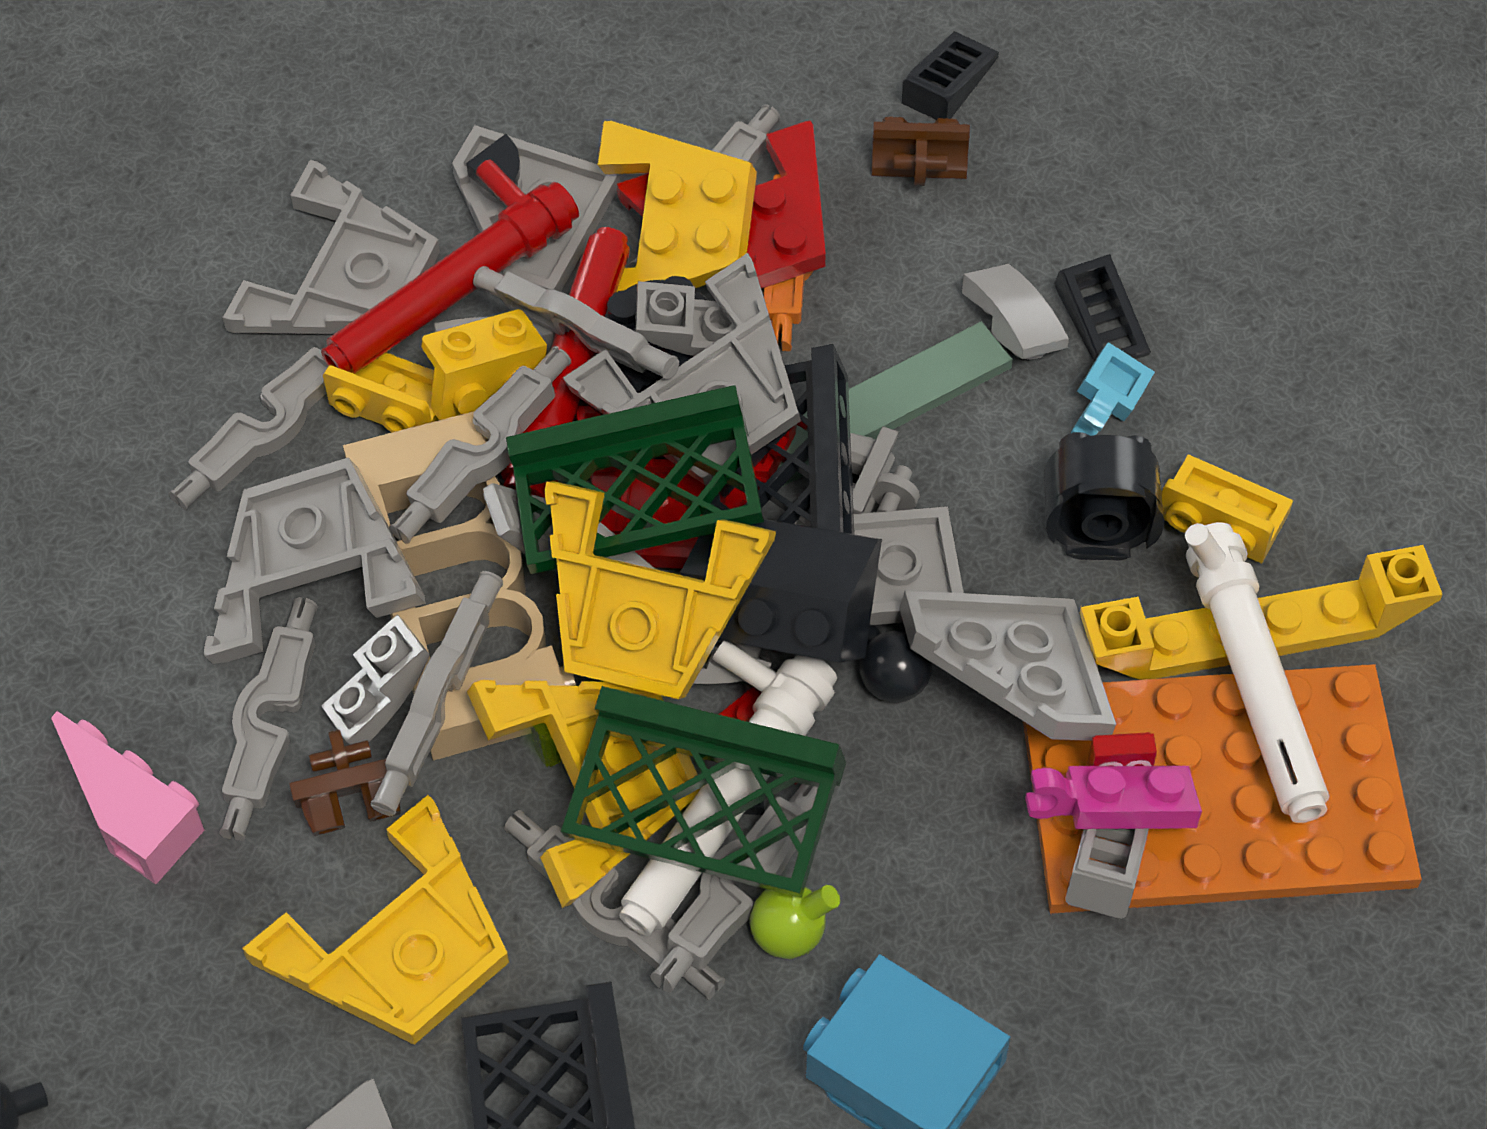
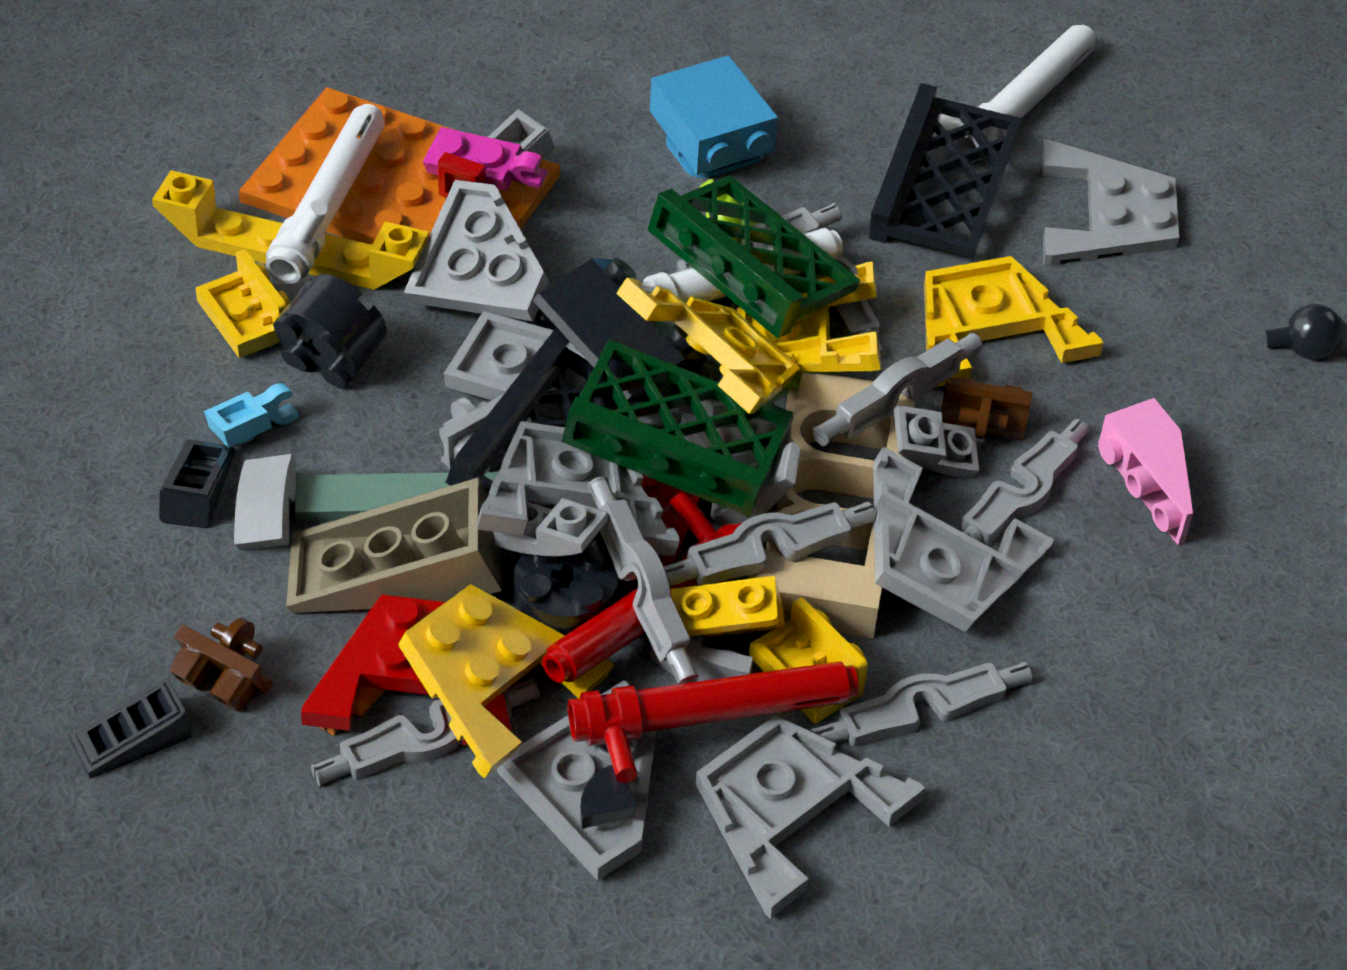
camera: 155 degrees left, 10 degrees down
none -> dark tan slope [286,478,502,613]

